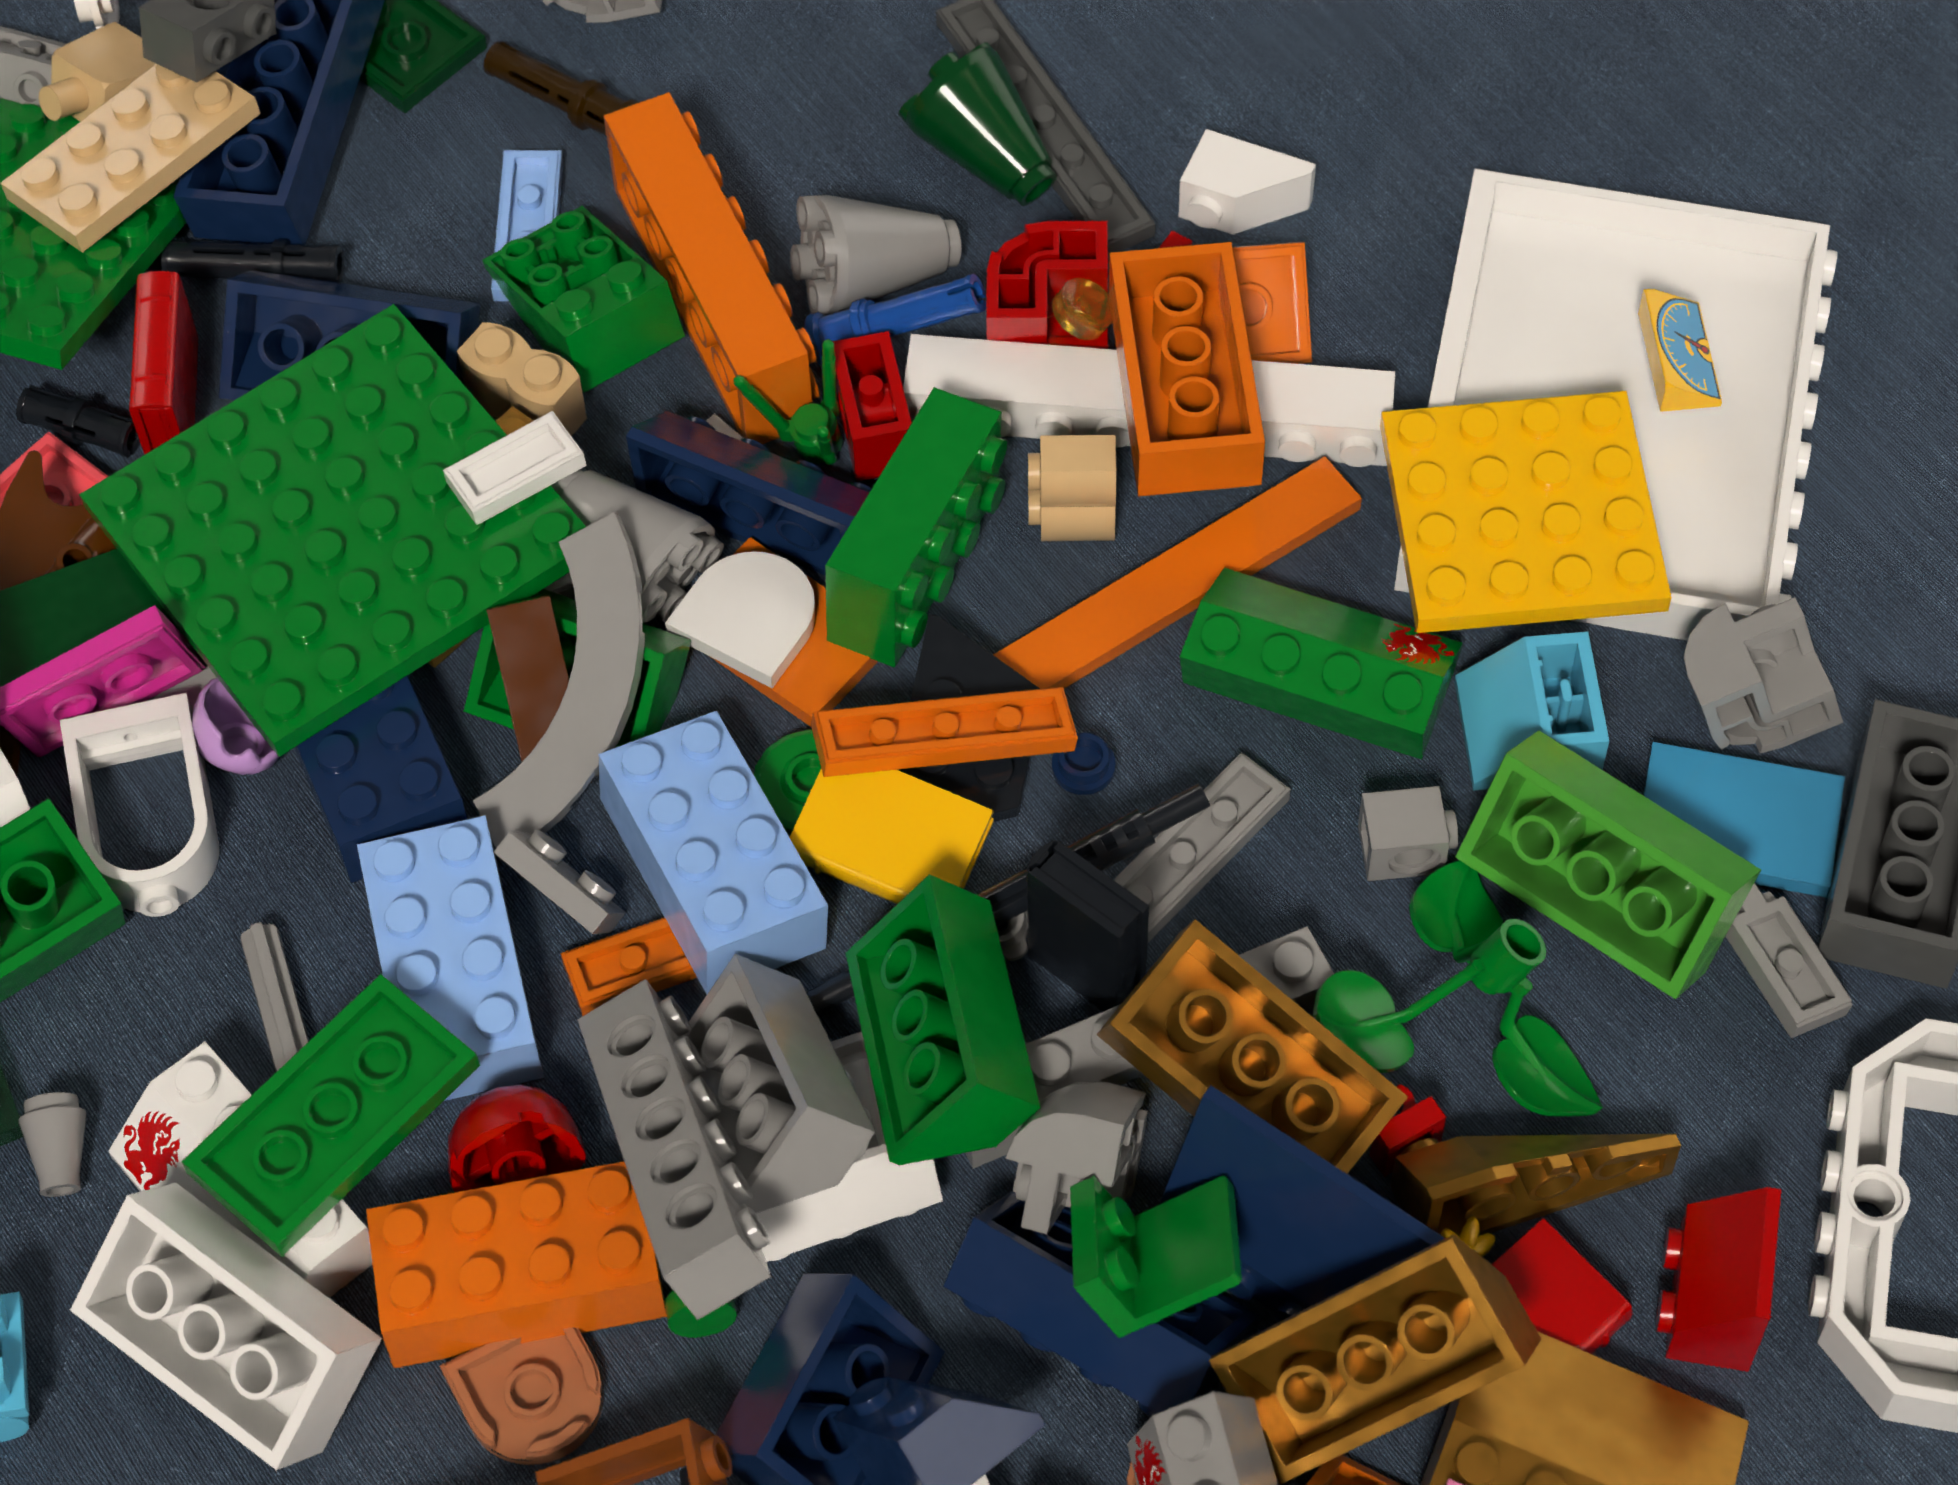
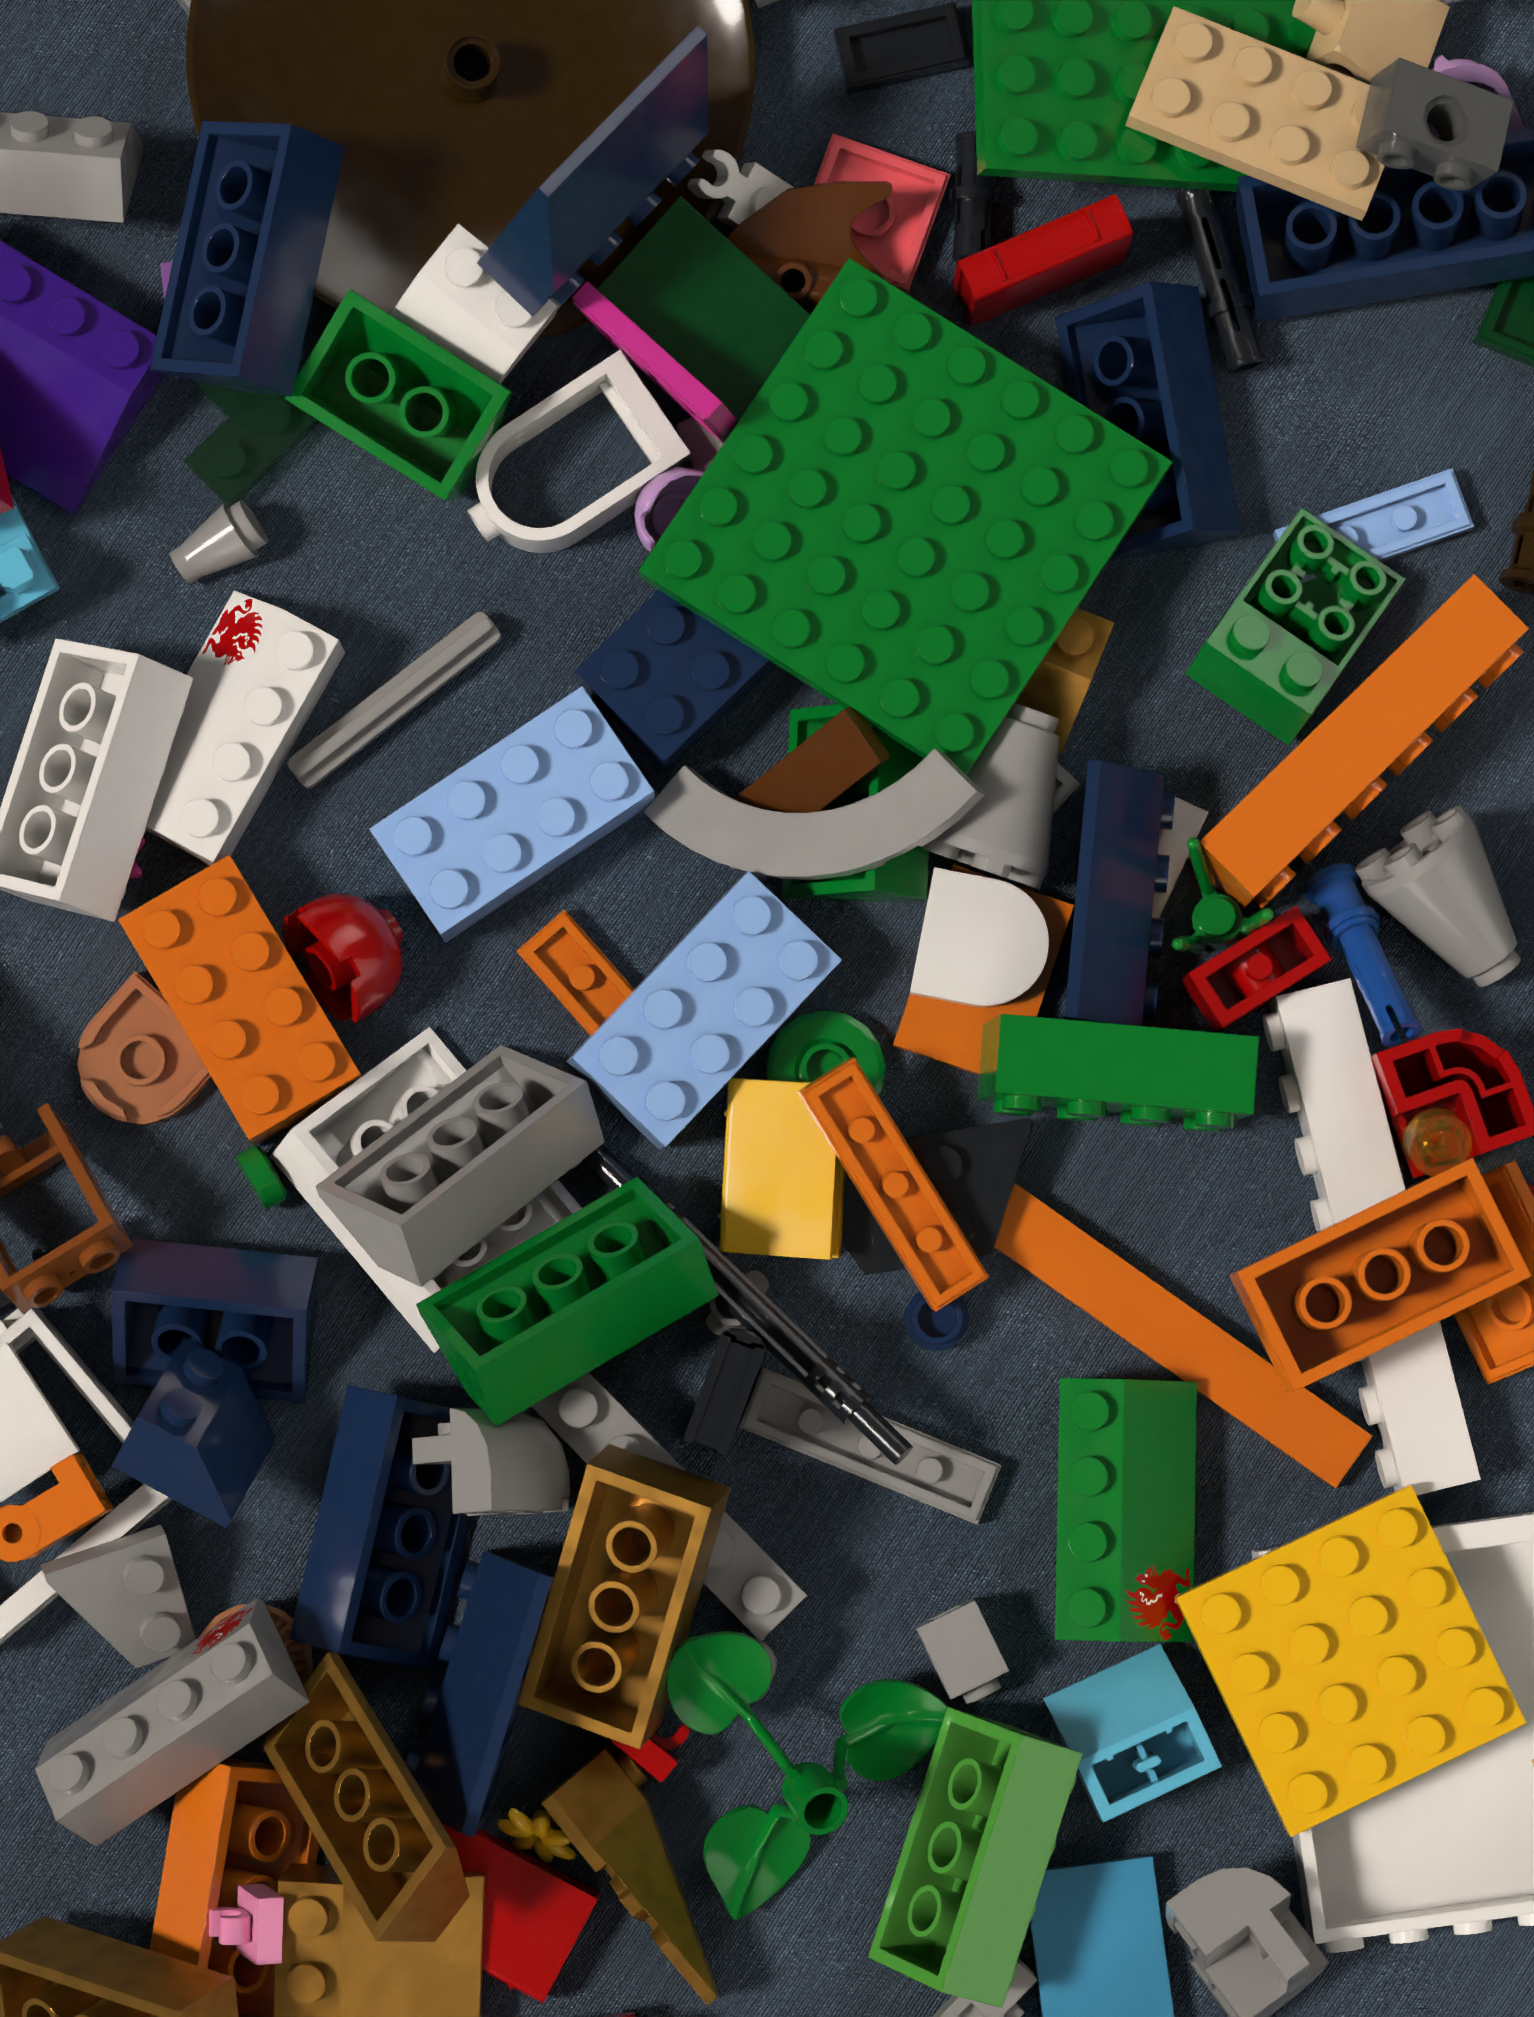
camera: 65 degrees right, 25 degrees up
green plate [181,974,480,1257] -> none
white tile [443,411,587,525] -> none
tan brick [457,322,587,436] -> none
light grey plate [493,830,626,934] -> none
light grey brick [577,979,771,1320] -> none
tan brick [1028,435,1116,542] -> none
green bracket [1070,1176,1242,1338] -> none

